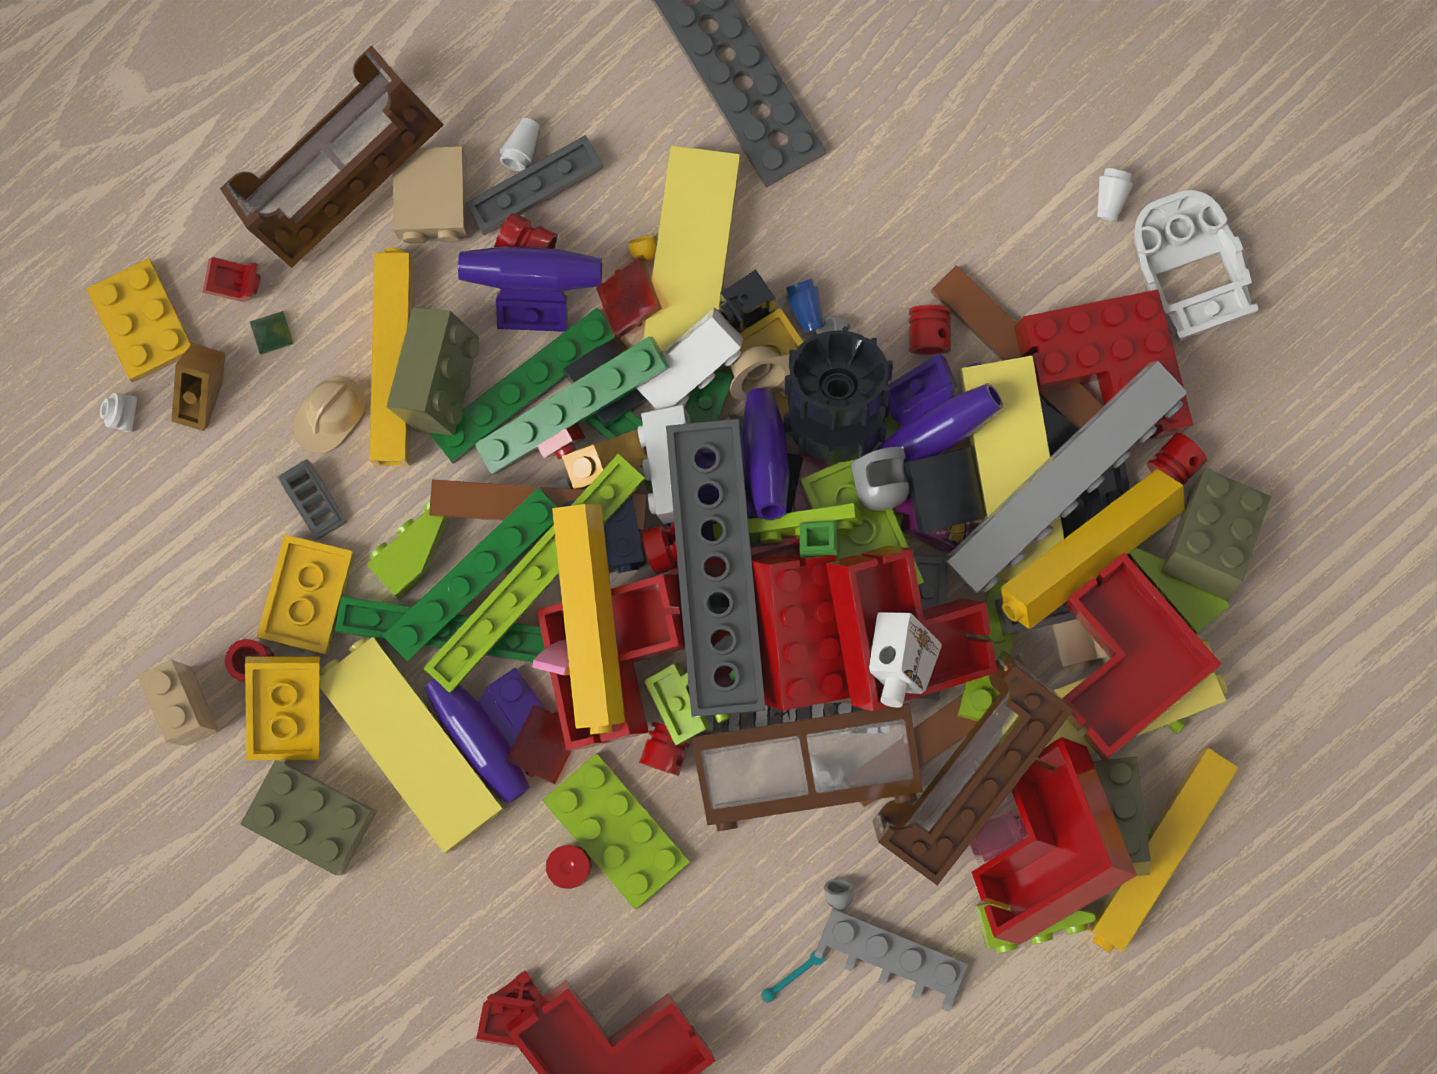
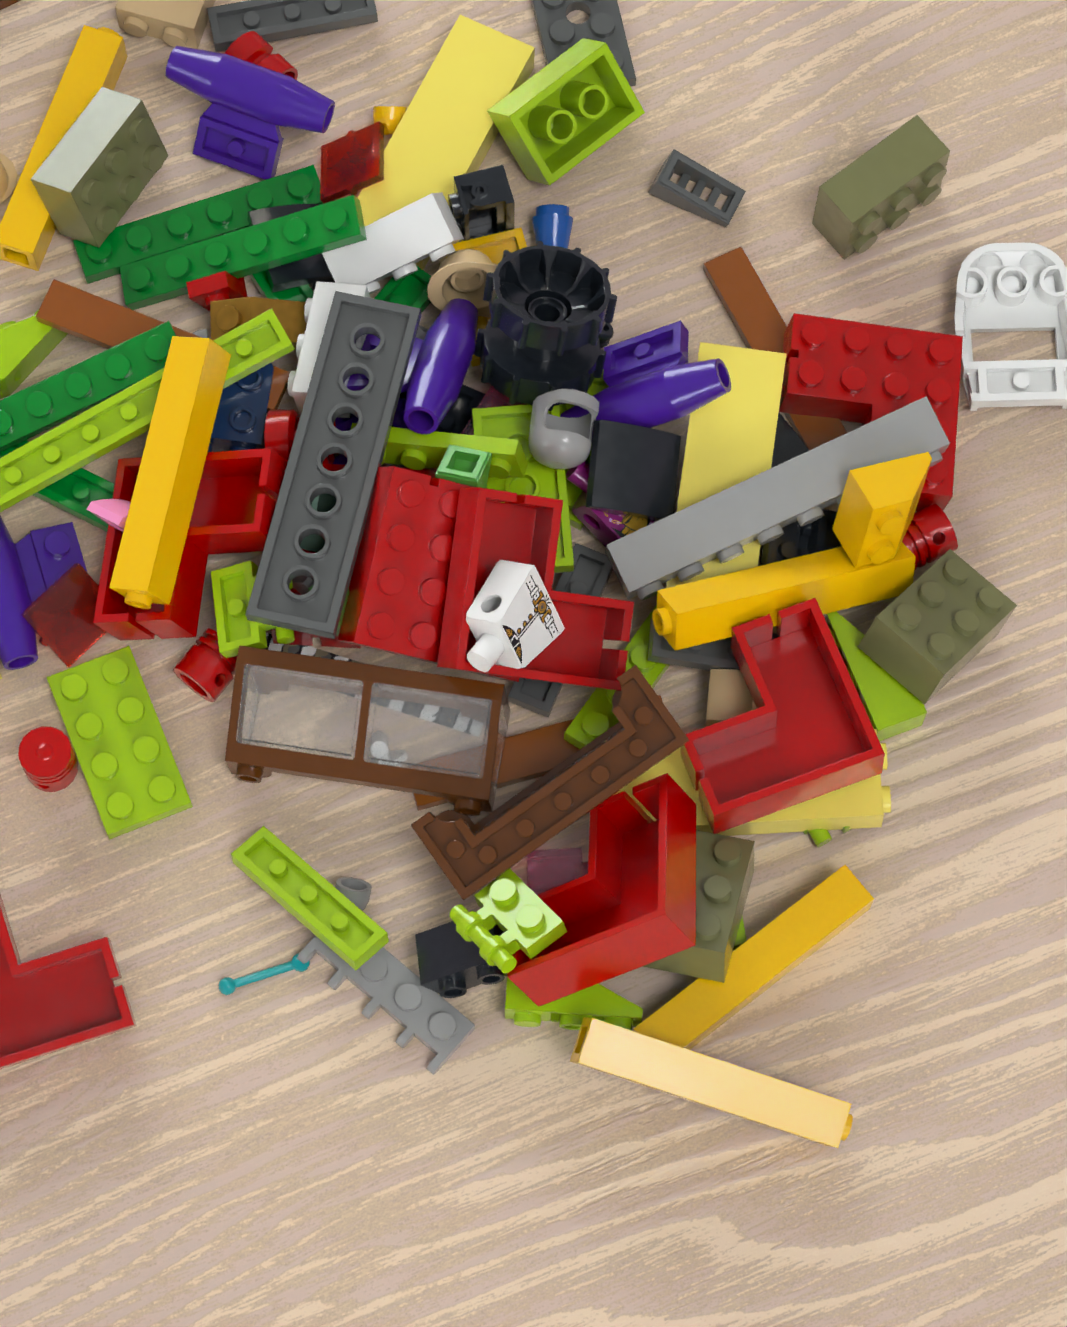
camera: 15 degrees right, 10 degrees down
red piece [909,305,951,355] -> none
white cone [1097,168,1133,222] -> none
none -> lime plate [231,826,389,970]
none -> black hinge [415,921,508,998]
none -> lime plate [449,869,567,973]
none -> lime brick [487,38,645,186]
none -> yellow brick [570,1017,853,1148]
none -> dark grey slope [648,149,746,227]
none -> olive brick [812,115,950,260]
none -> yellow slope [832,452,932,568]

